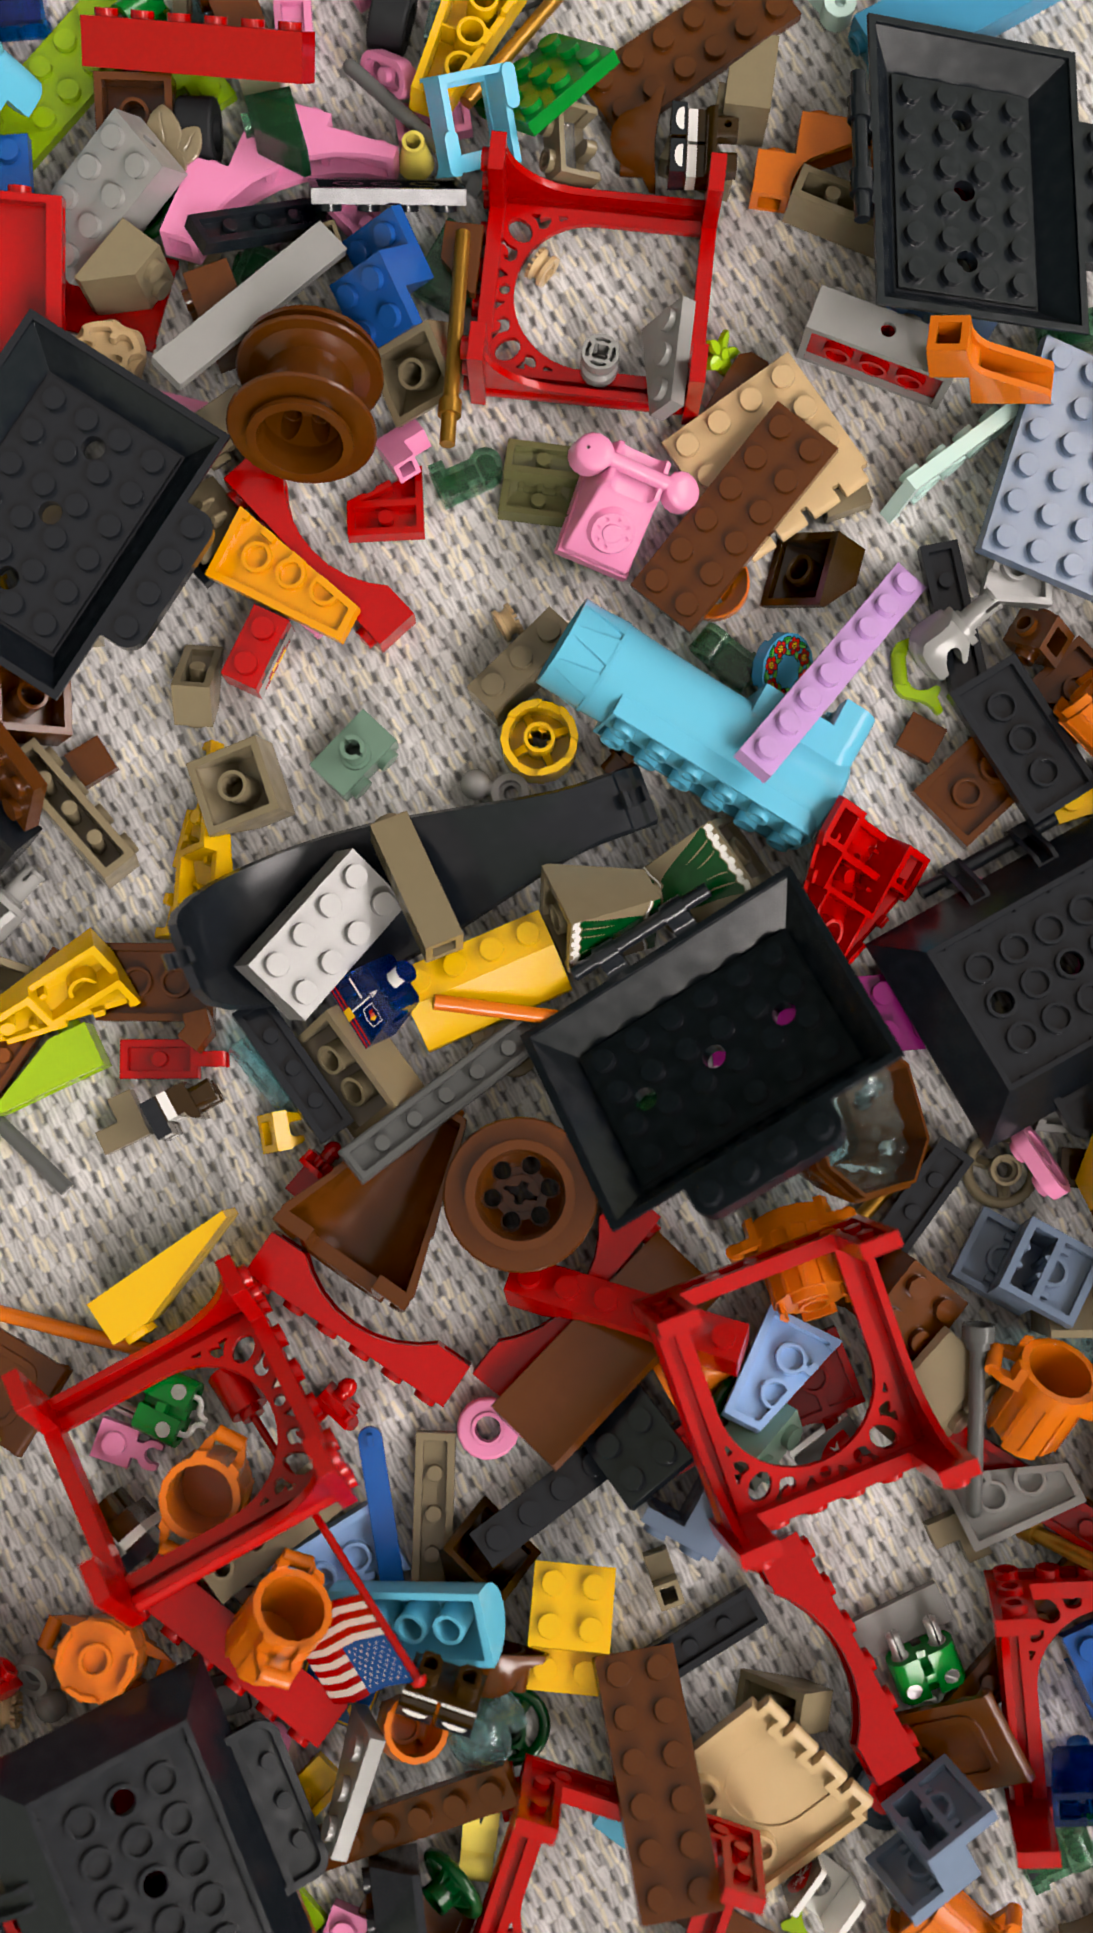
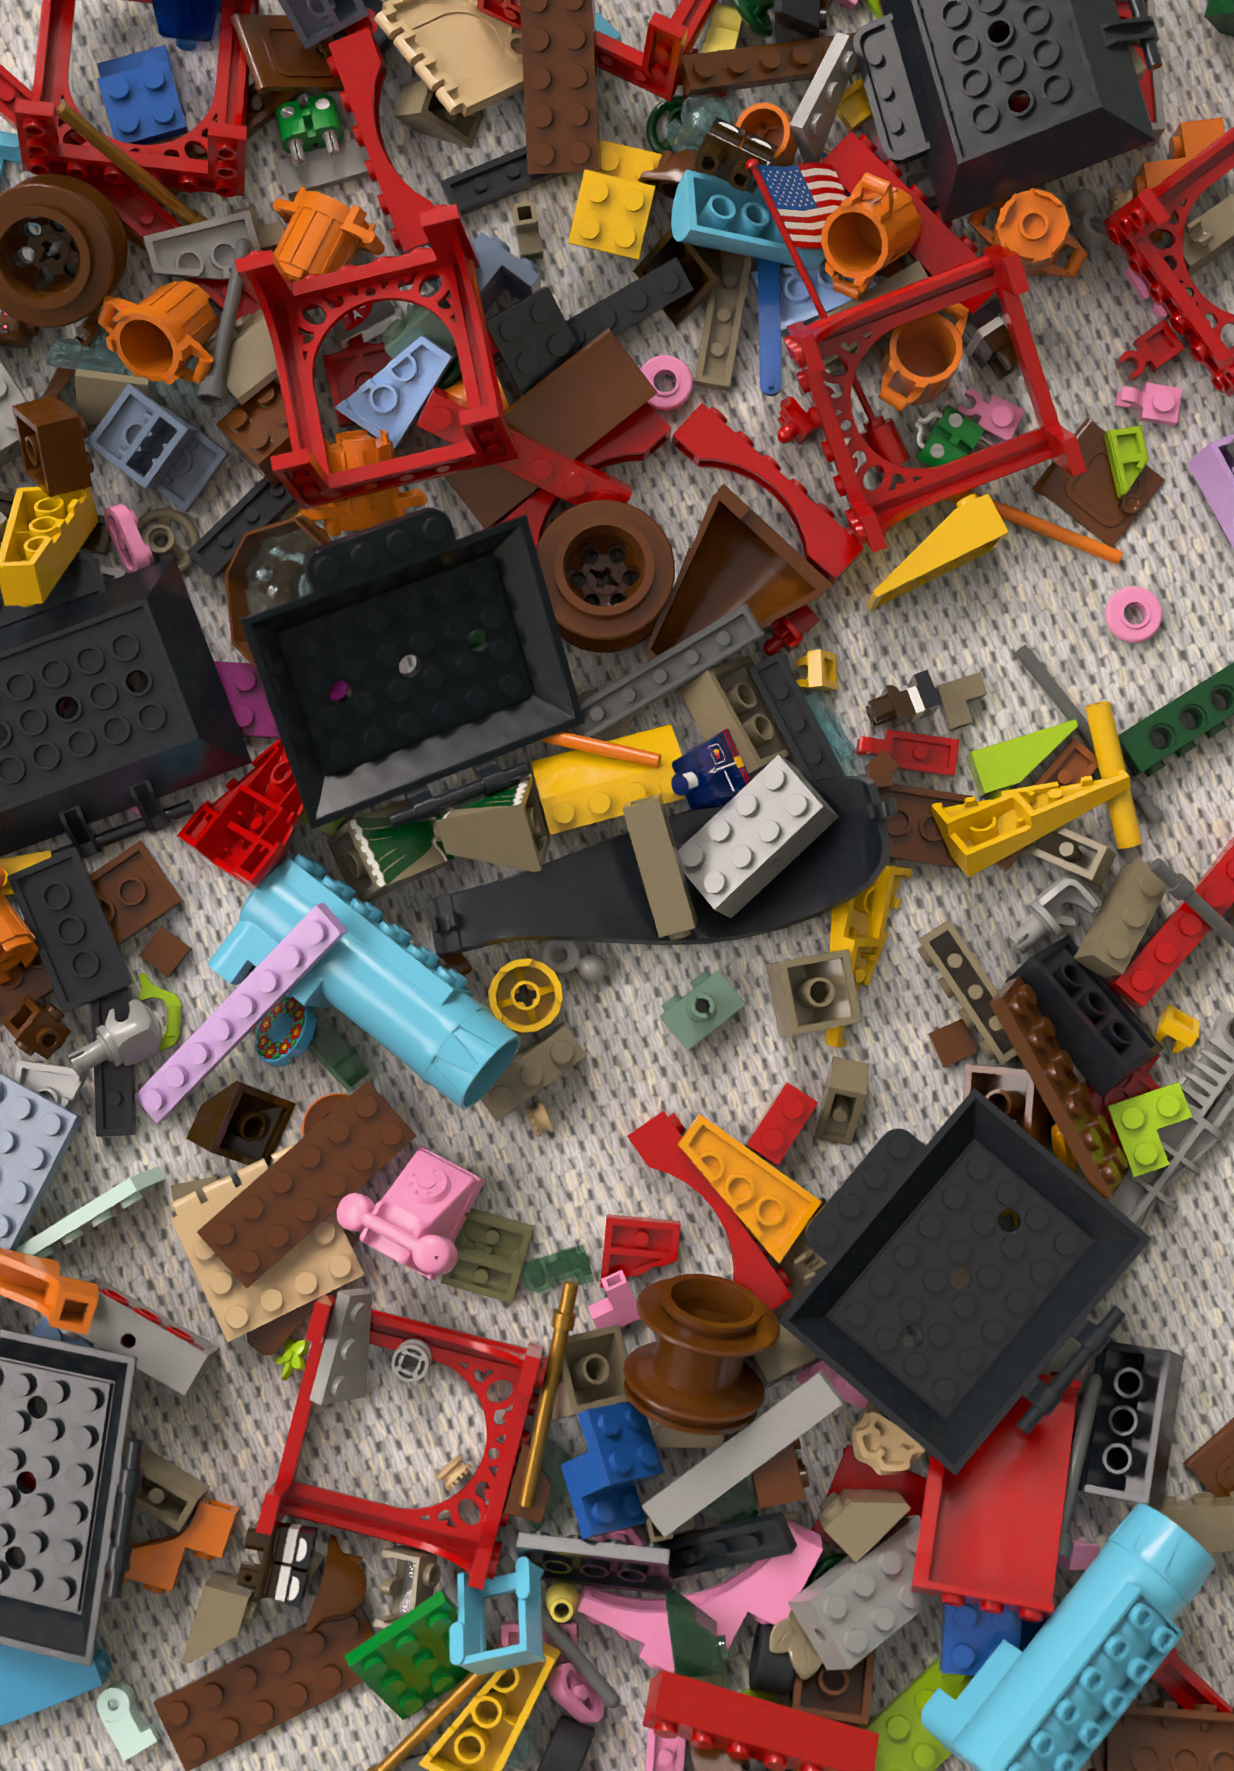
camera: 175 degrees left, 0 degrees up
none -> orange container [273,187,385,282]

